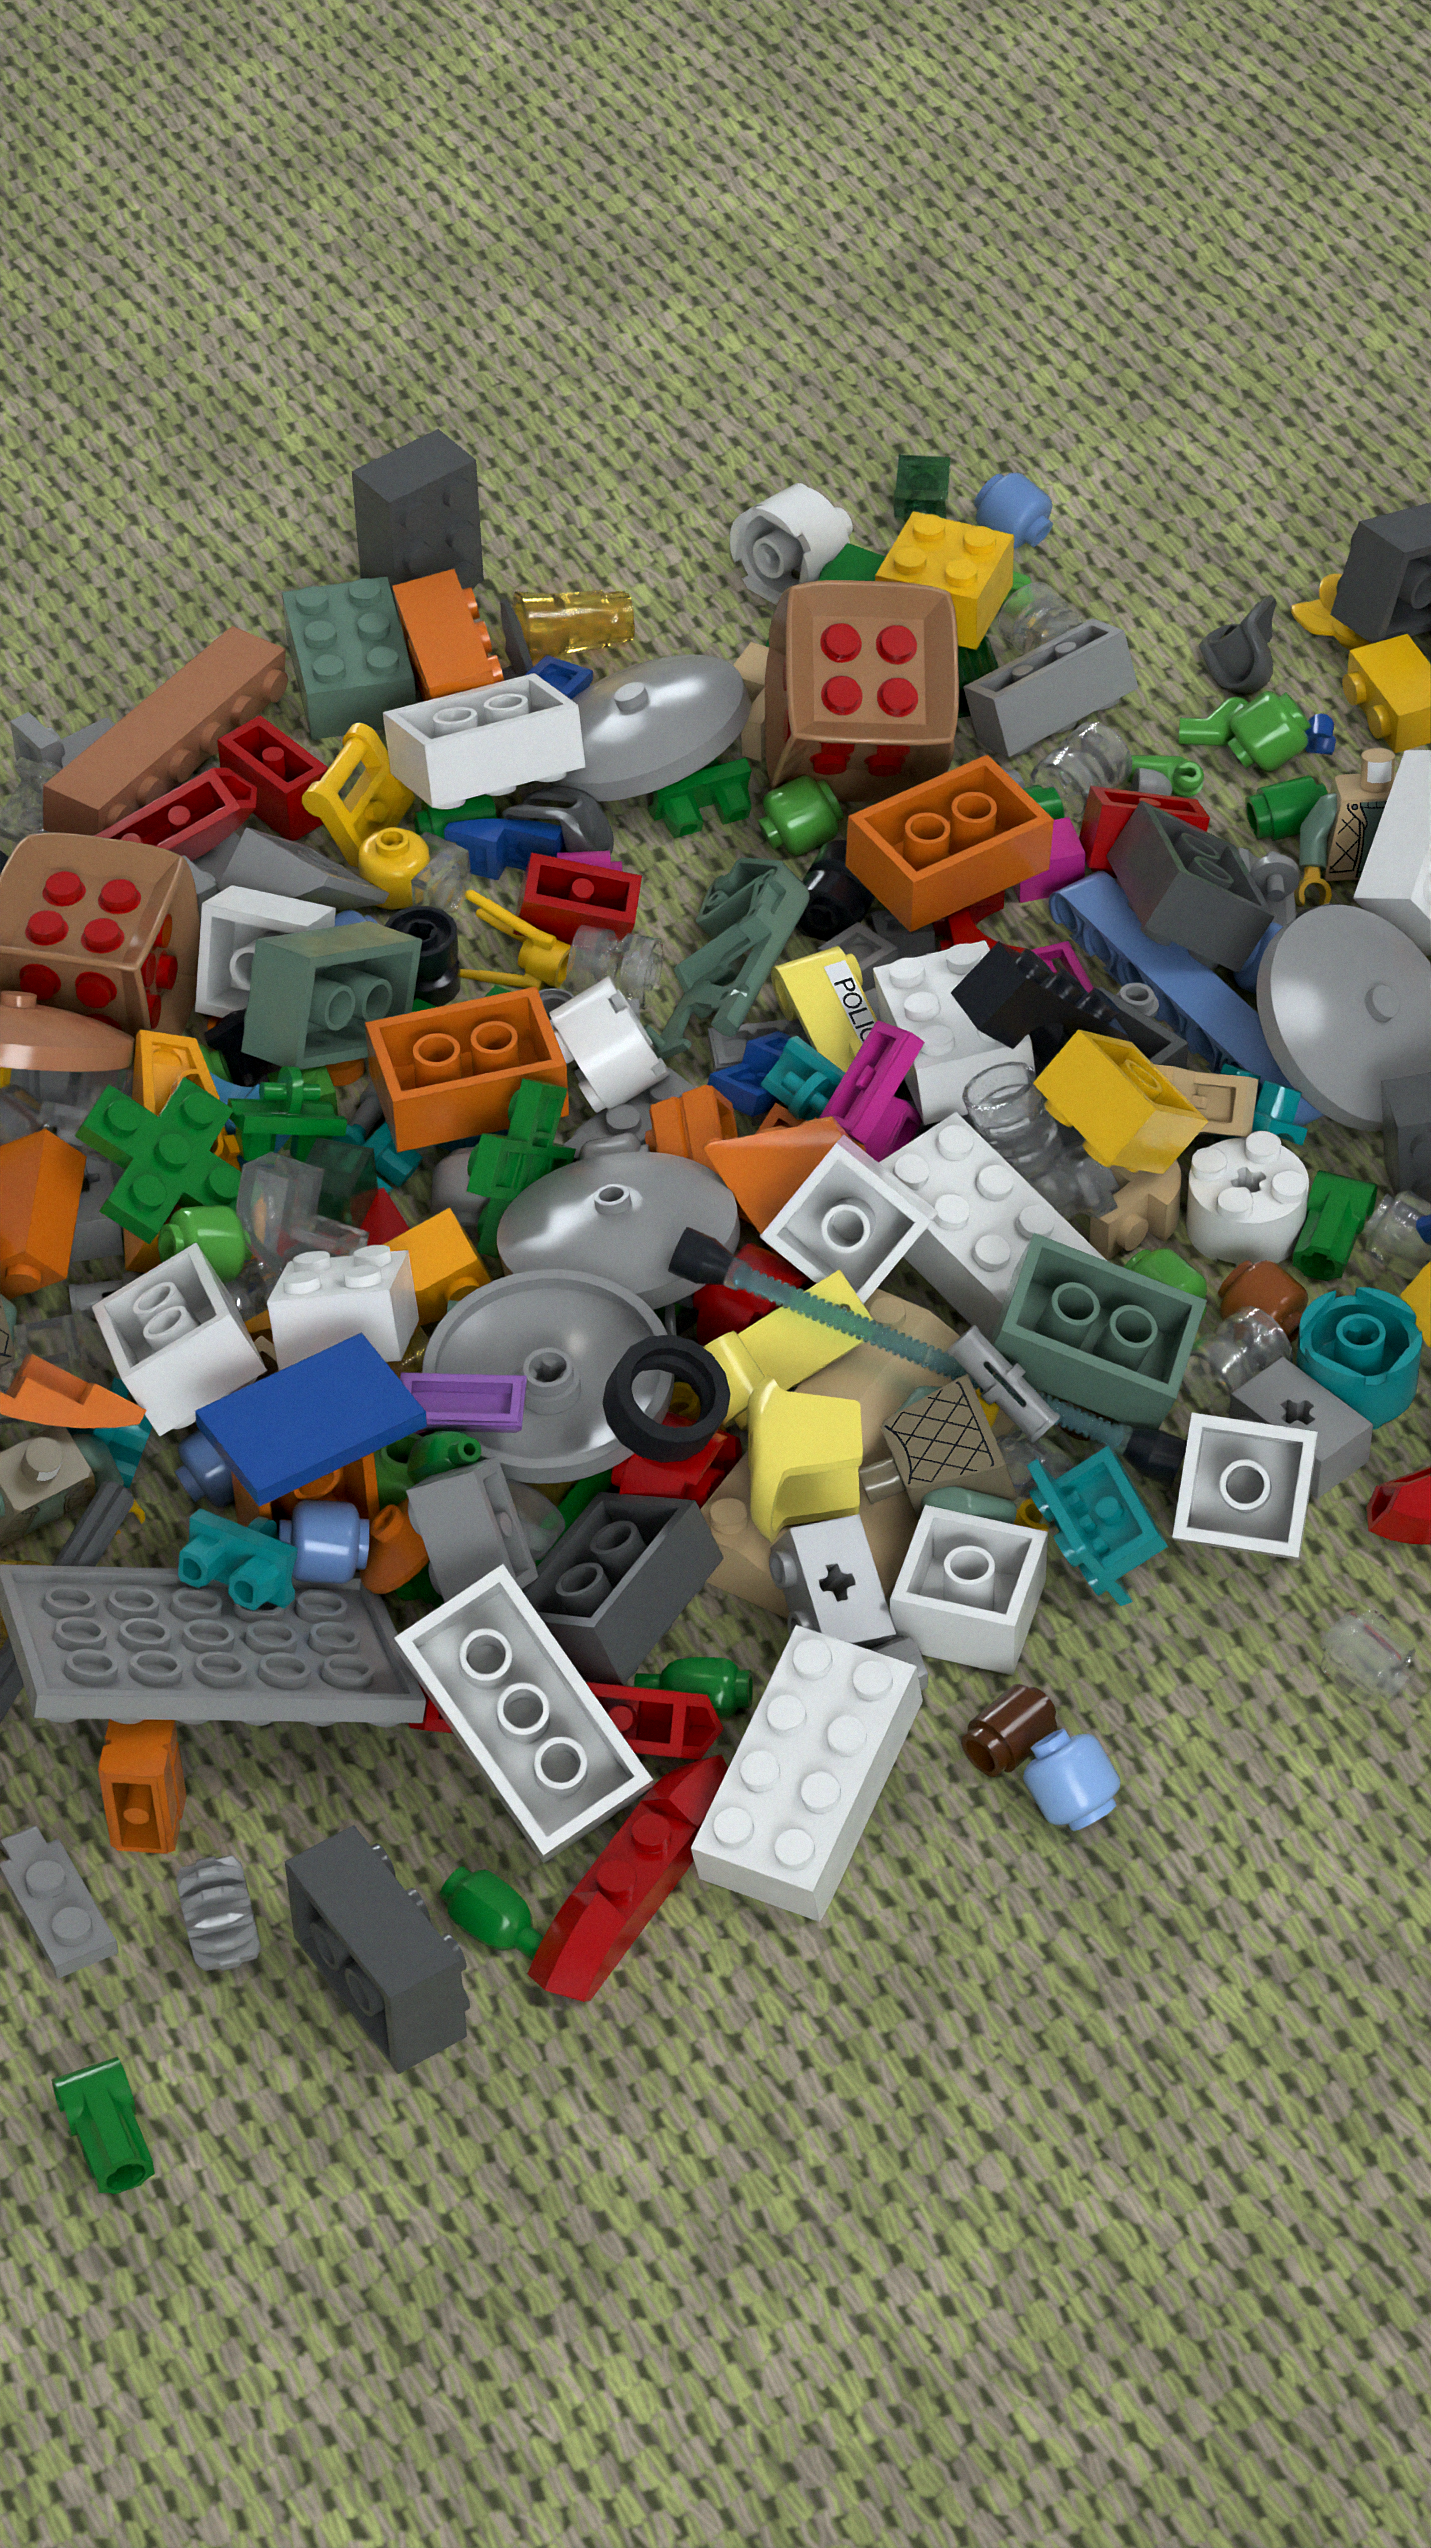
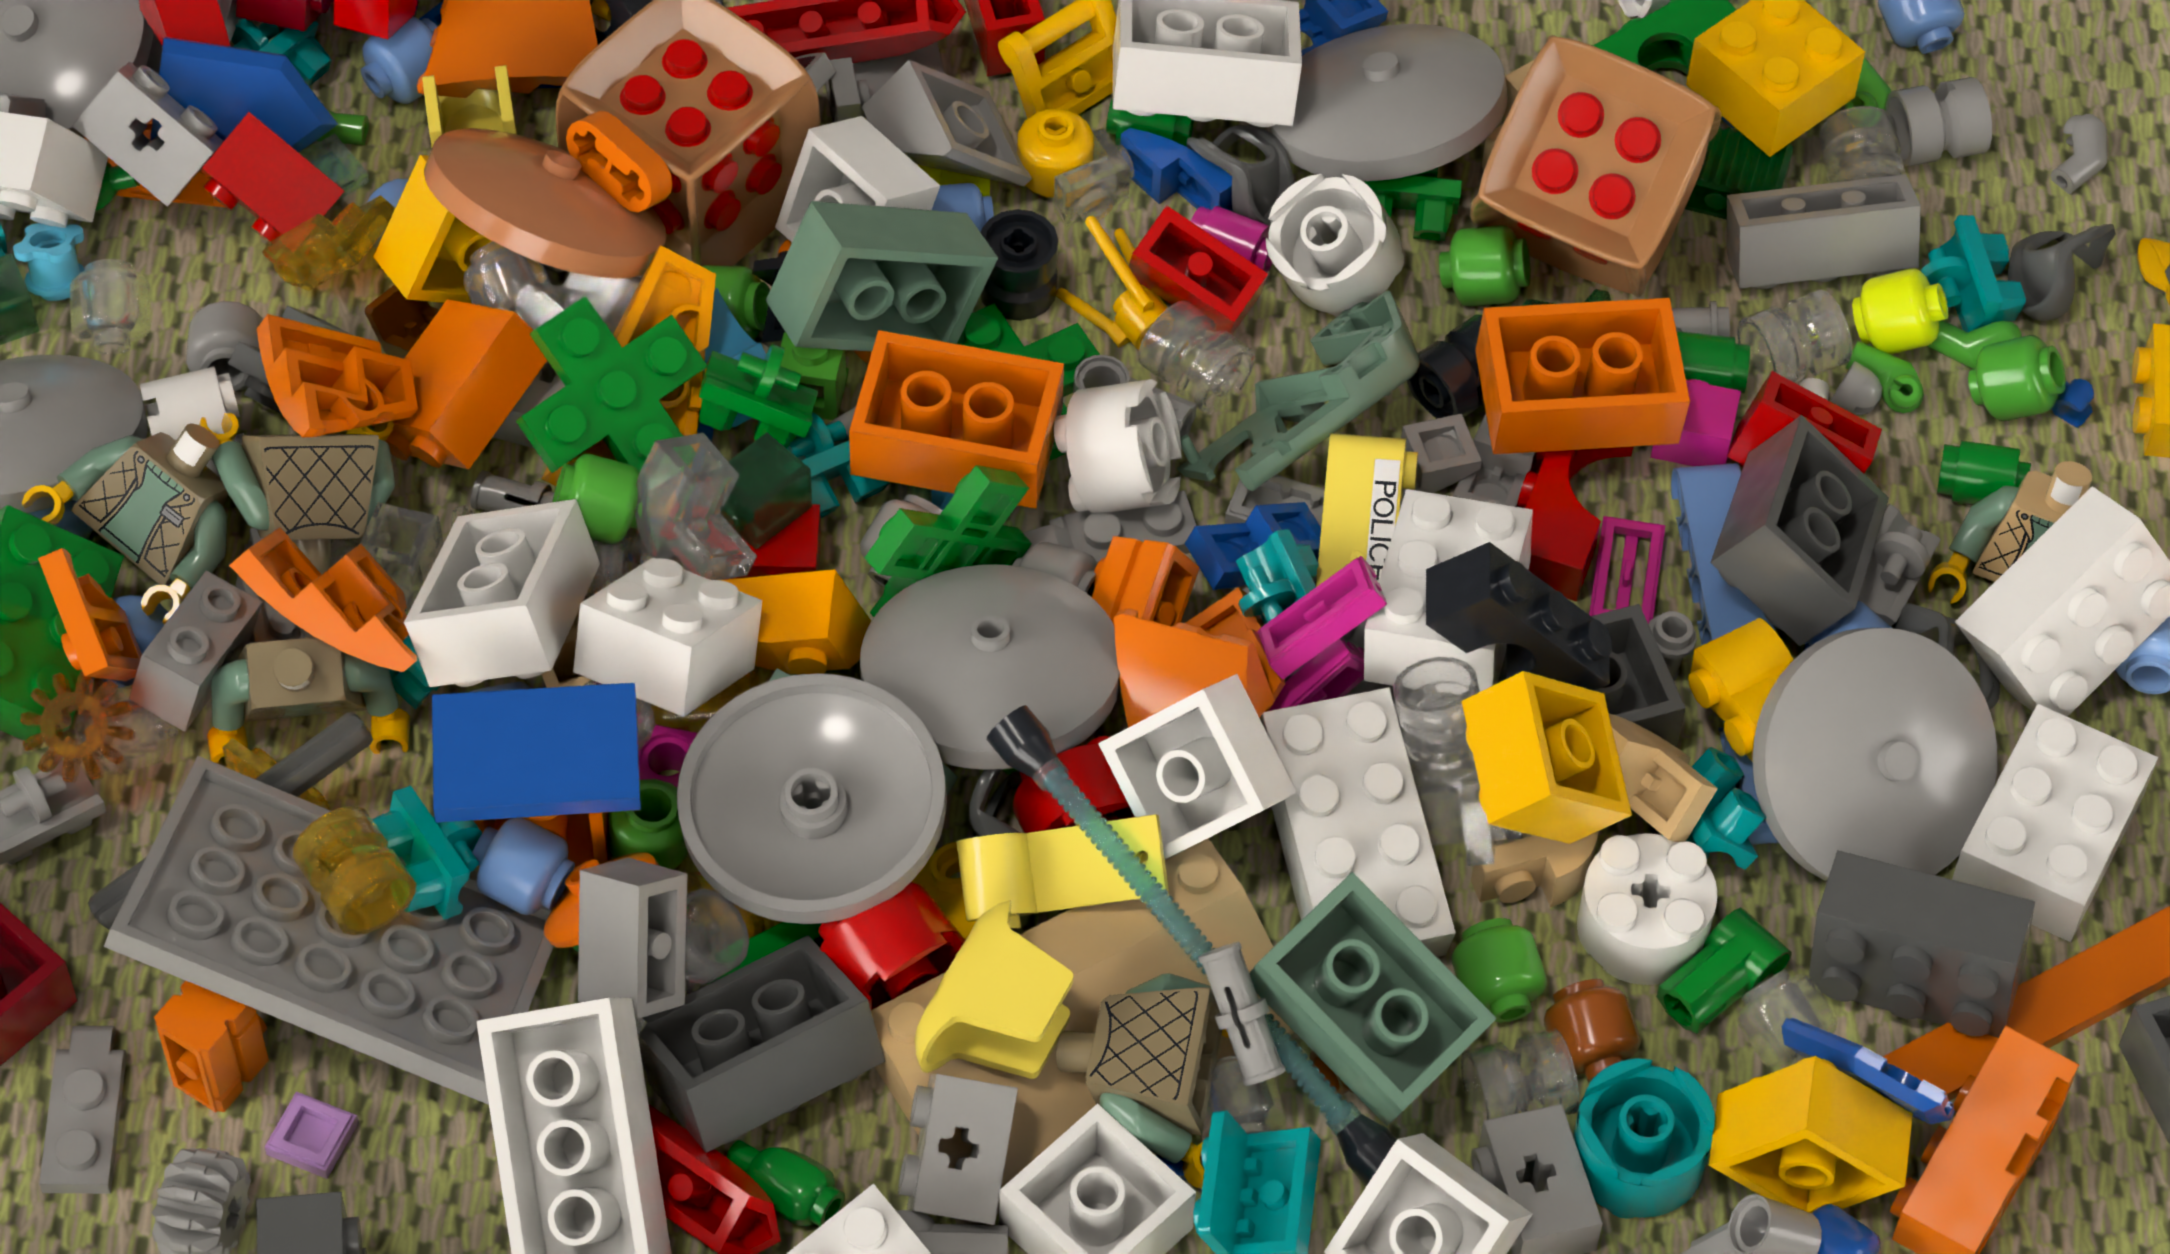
camera: 25 degrees right, 10 degrees up
medium lavender tile [400,1372,527,1433] -> none
green plant [407,1431,481,1485] -> none
black tyre [602,1334,731,1463] -> none
none -> lavender tile [265,1091,358,1179]
none -> clear yellow wheel [292,806,416,936]
none -> orange beam [566,111,672,213]
none -> white brick [1266,174,1404,316]
none -> yellow brick [1688,618,1793,762]
none -> neon yellow head [1852,268,1948,354]
none -> light grey wheel [1886,77,1992,167]
none -> teal hips [1920,215,2026,332]
none -> light grey arm [2051,114,2107,194]

